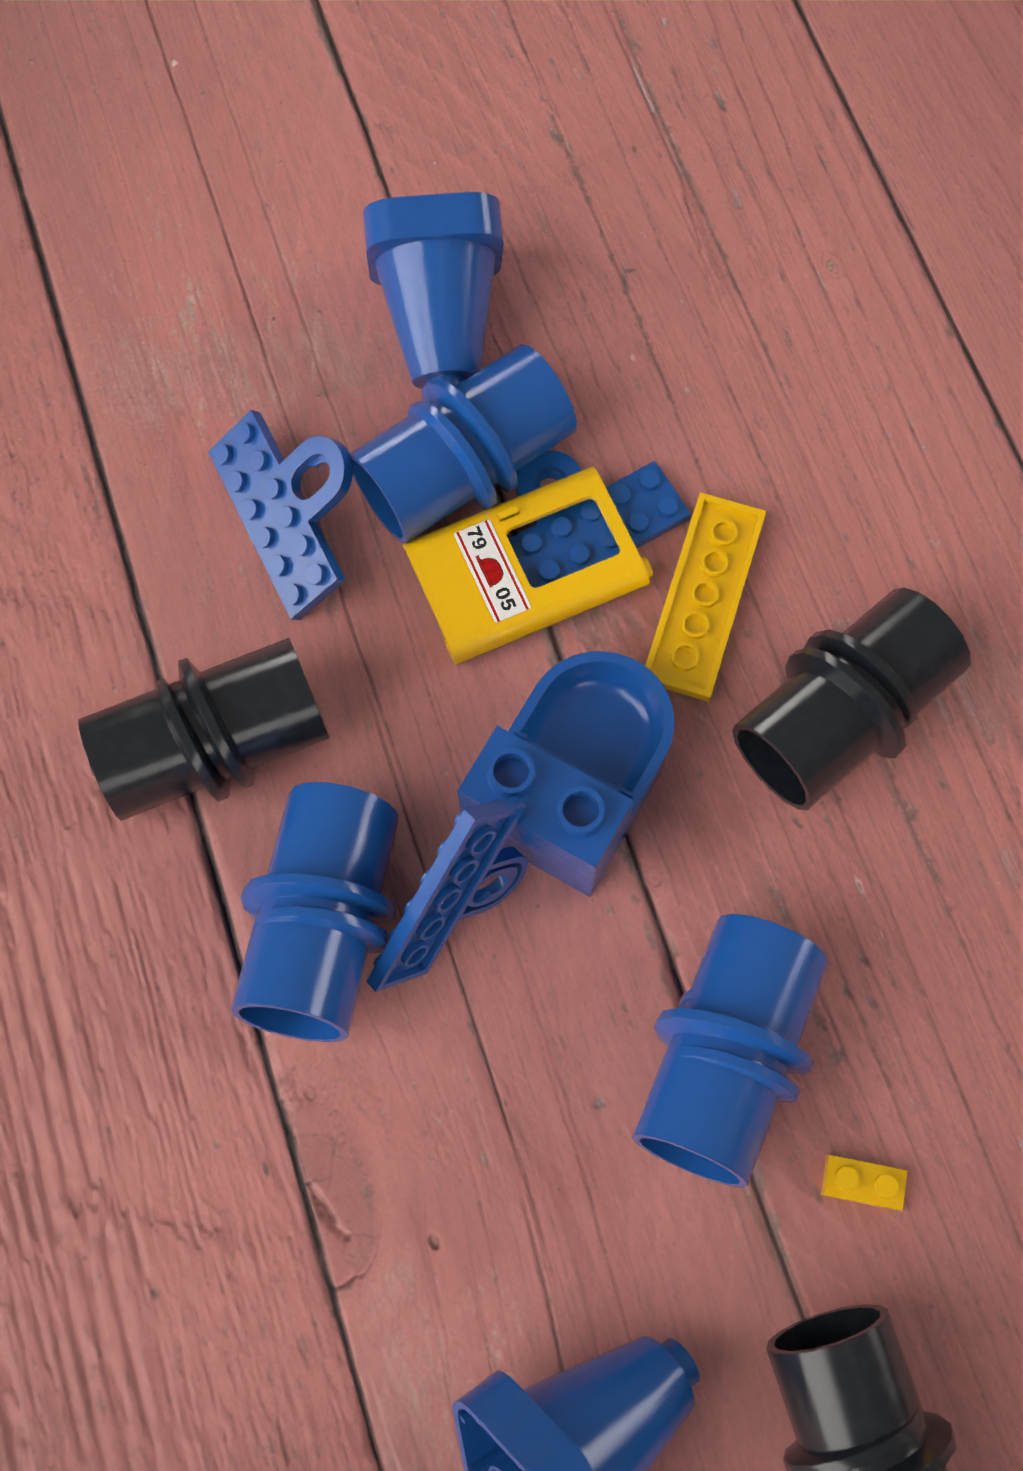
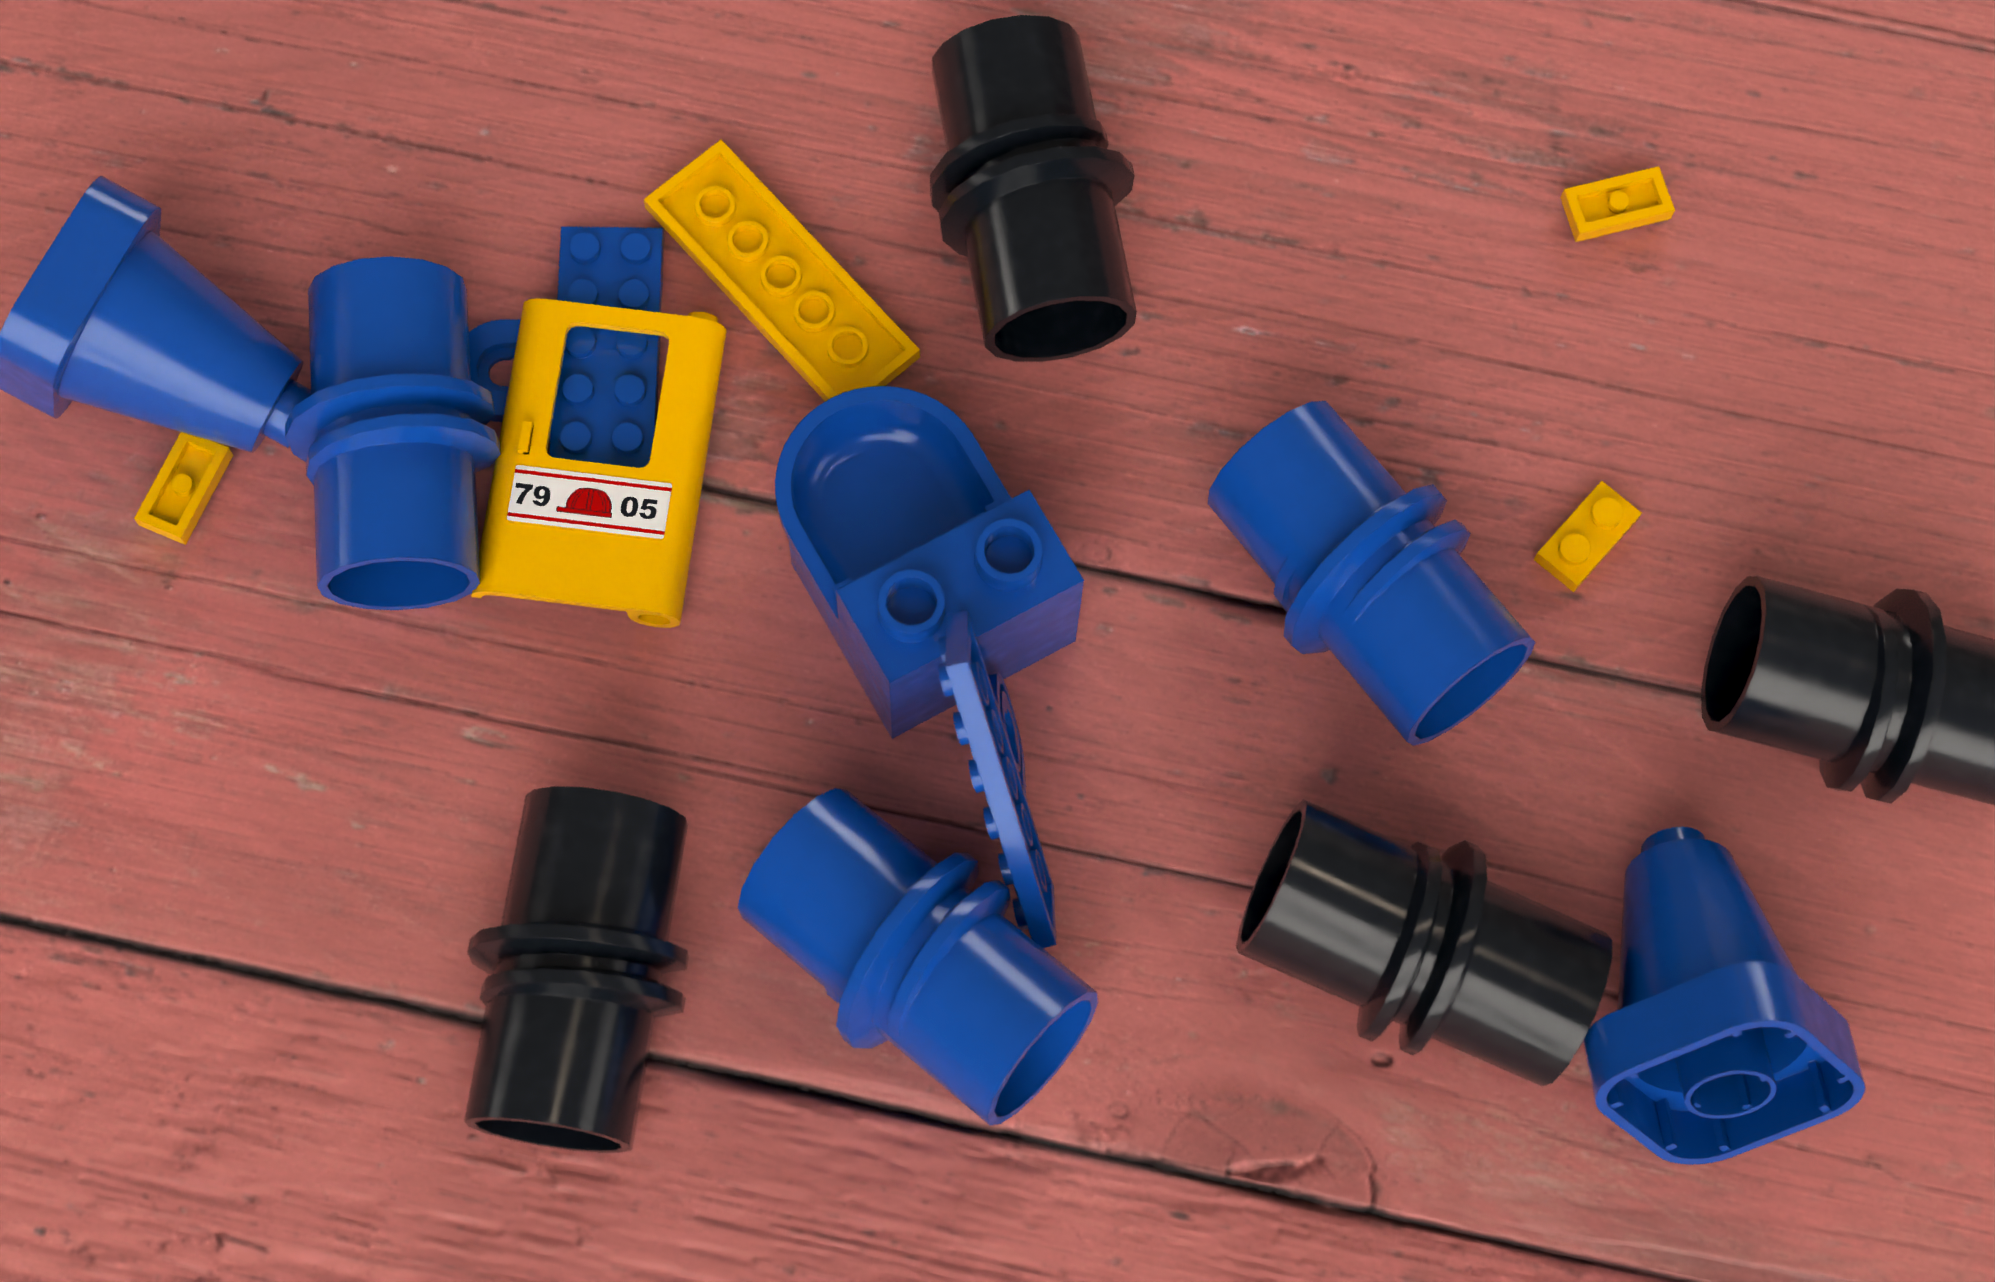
camera: 65 degrees left, 0 degrees up
plate [208,410,353,620] -> none
none -> yellow plate [134,432,233,545]
none -> black piece [1236,800,1612,1086]

